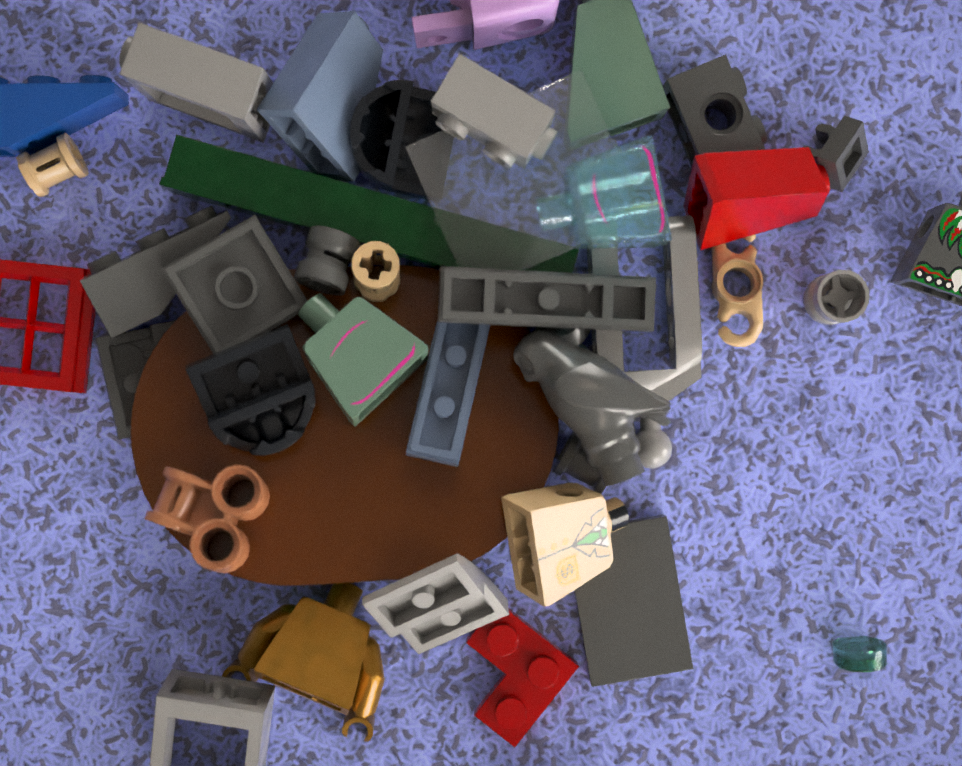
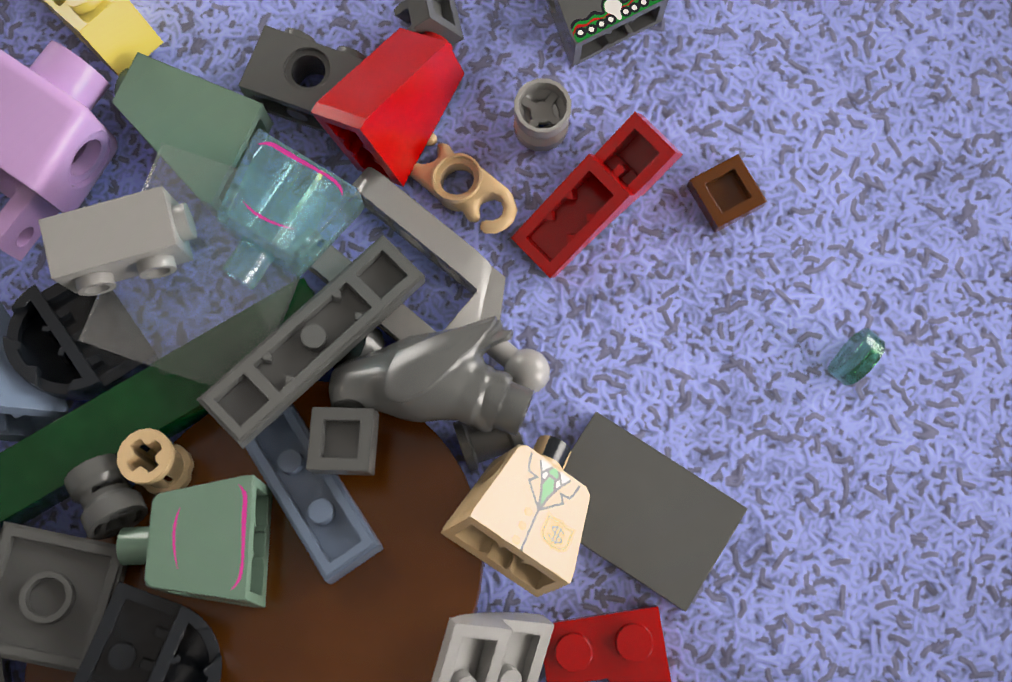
camera: 50 degrees left, 10 degrees down
none -> dark grey tile [306,407,379,476]
none -> red slope [511,112,683,278]
none -> reddish brown tile [687,154,767,233]

